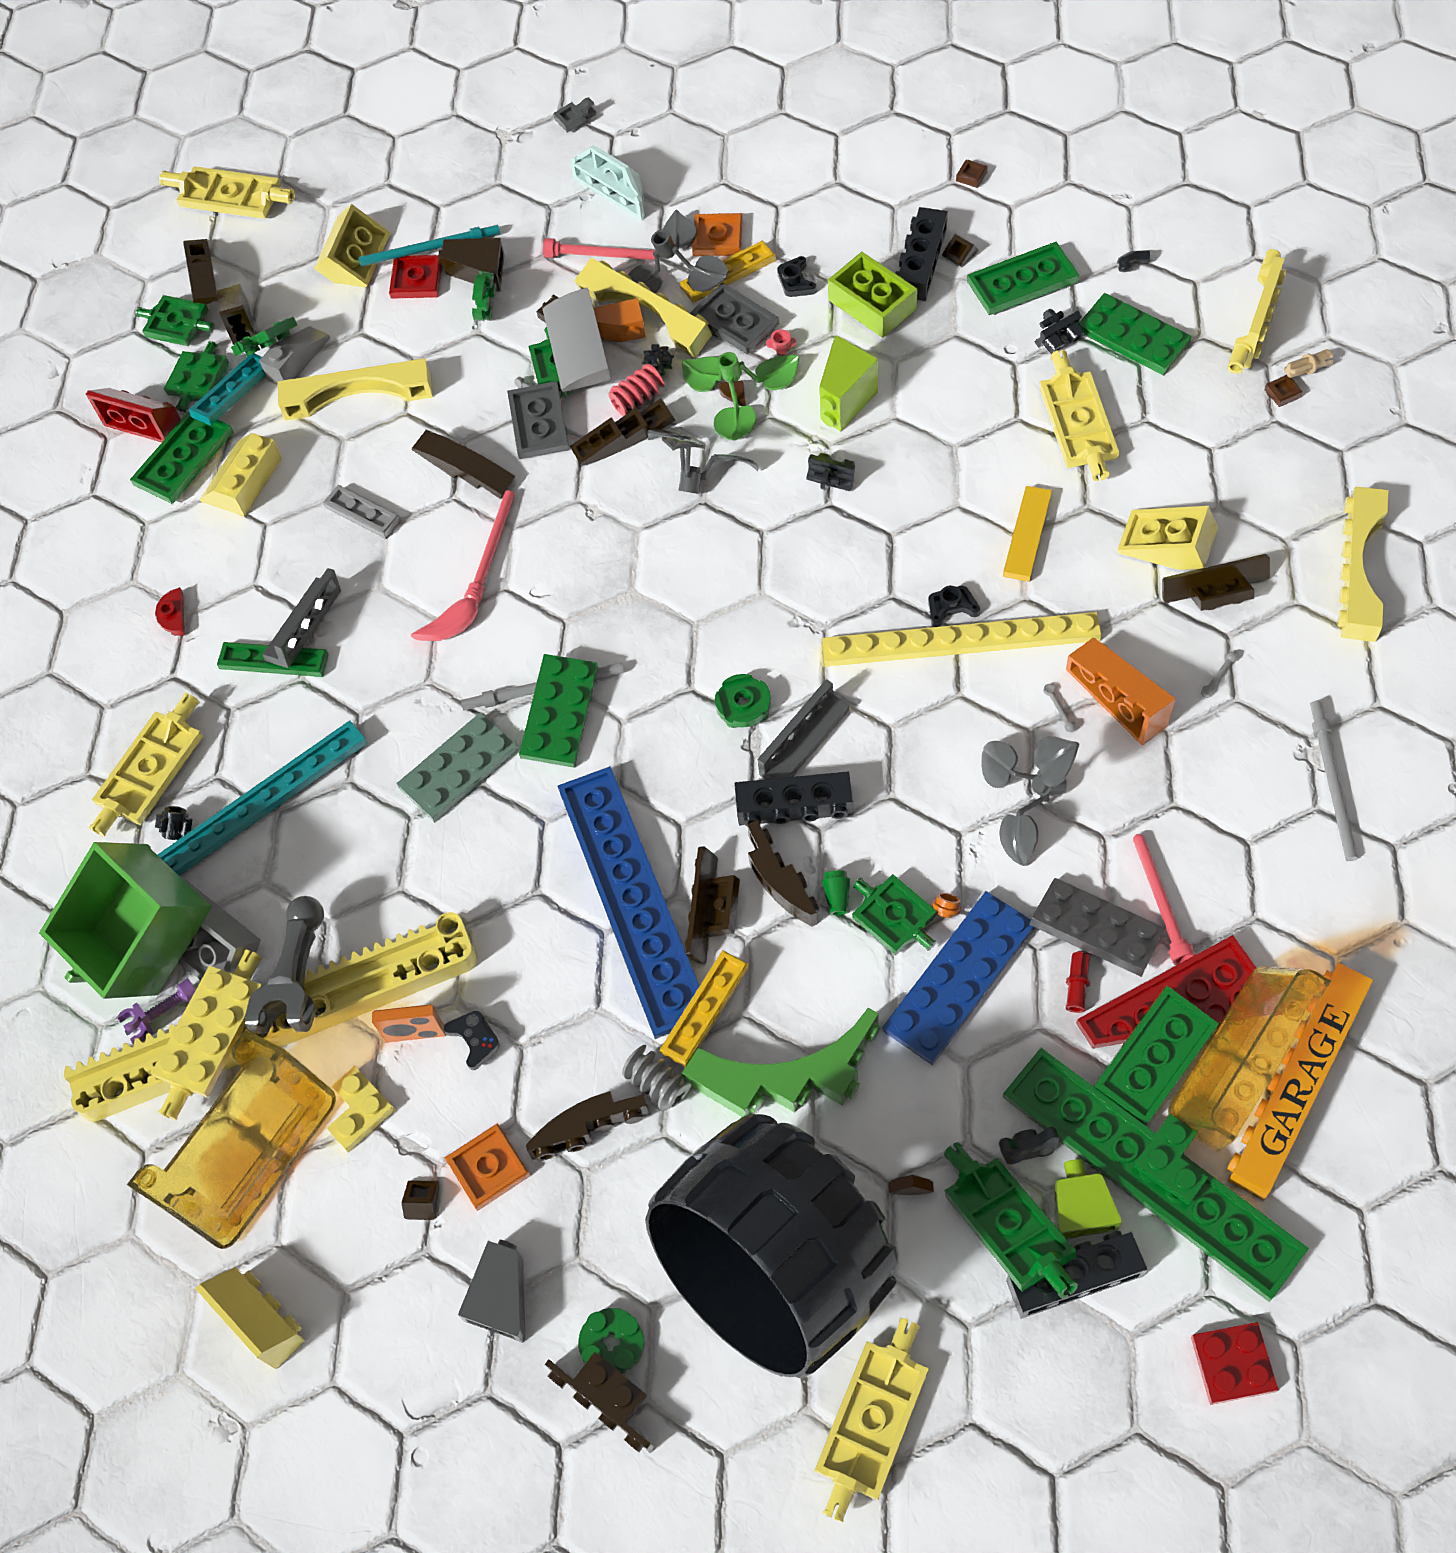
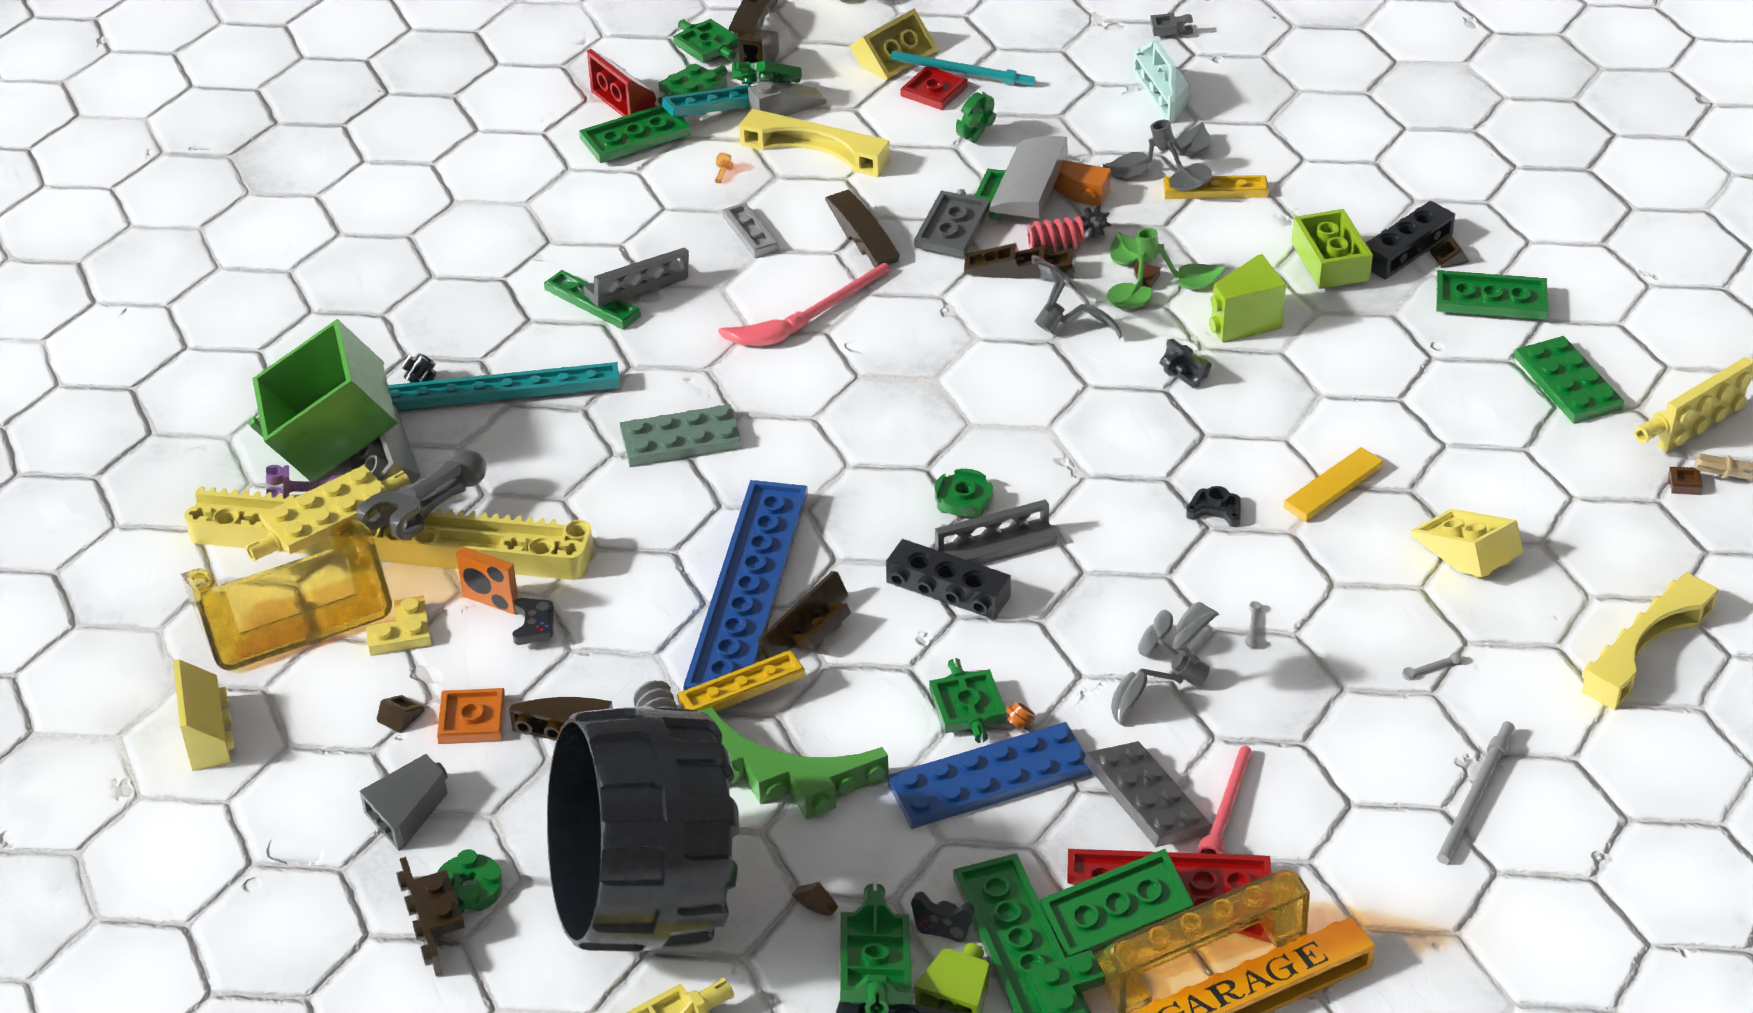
camera: 25 degrees right, 20 degrees down
light yellow plate [89,693,203,837] -> none
red plate [155,587,185,636] -> none
light yellow slope [200,433,282,517] -> none
dark brown slope [438,238,505,291] -> none
light grey bar [461,662,624,711] -> none
green plate [519,654,598,768] -> none
coral piece [543,238,656,260] -> none
light yellow arch [574,257,712,358] -> none
dark grey plate [690,282,779,354] -> none
orange tile [692,213,743,256] -> none
dark brown slope [747,820,820,927] -> none
coral plate [766,329,796,355] -> none
black piece [777,256,817,297] -> none
green cone [821,870,851,916] -> none
light yellow plate [822,612,1101,667] -> none
reddish brown tile [956,159,988,188] -> none
black hips [1034,309,1084,354] -> none
light yellow plate [1039,350,1119,481] -> none
red axle [1065,951,1090,1013] -> none
orange wedge [1066,637,1176,746] -> none
black arm [1117,250,1150,272] -> none
dark brown bracket [1162,554,1270,611] -> none
none -> clear orange hand [715,152,733,184]

